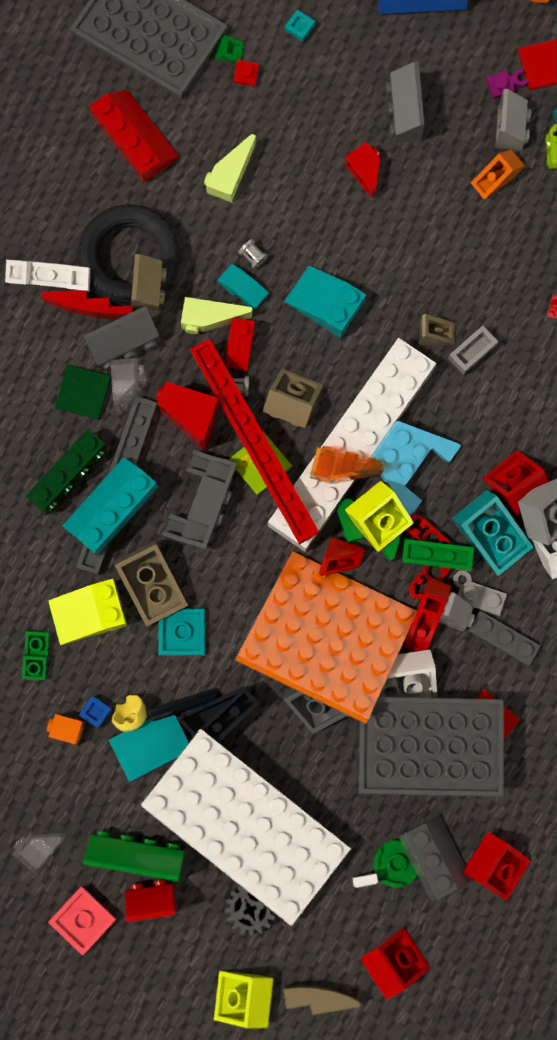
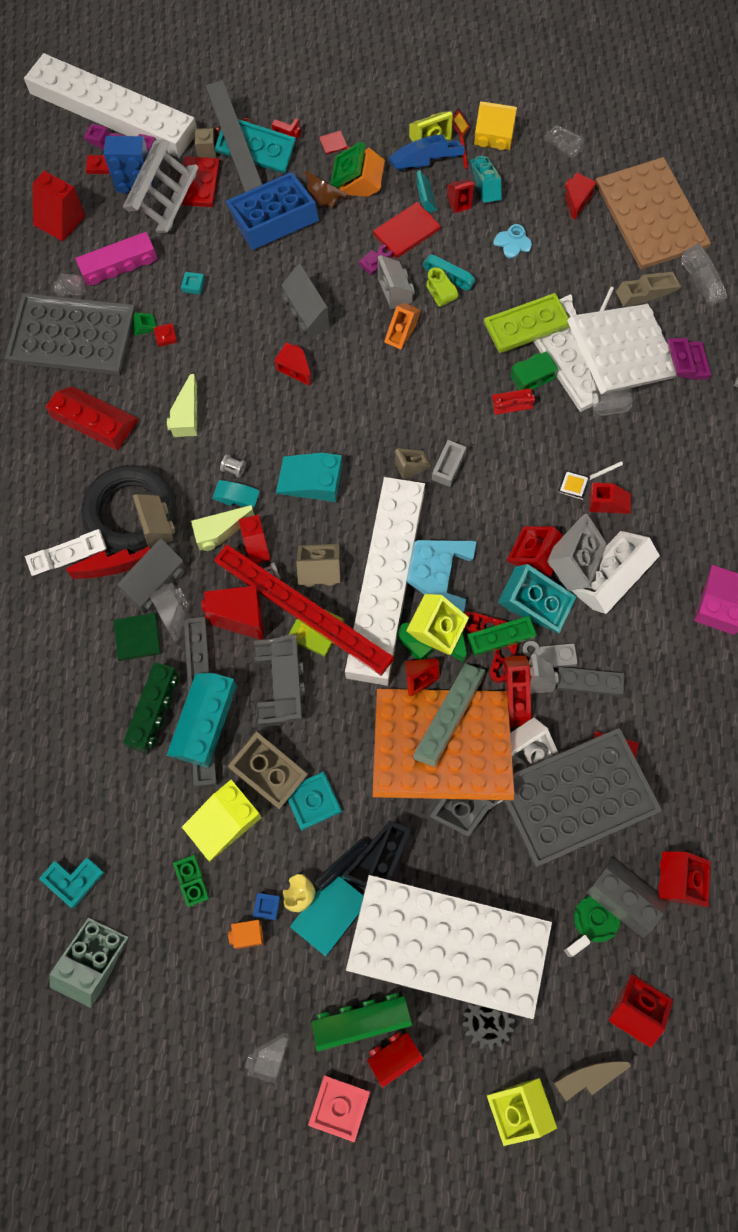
camera: 20 degrees left, 10 degrees down
clear orange slope [310,446,385,484] -> none
none -> sand green plate [414,664,485,767]

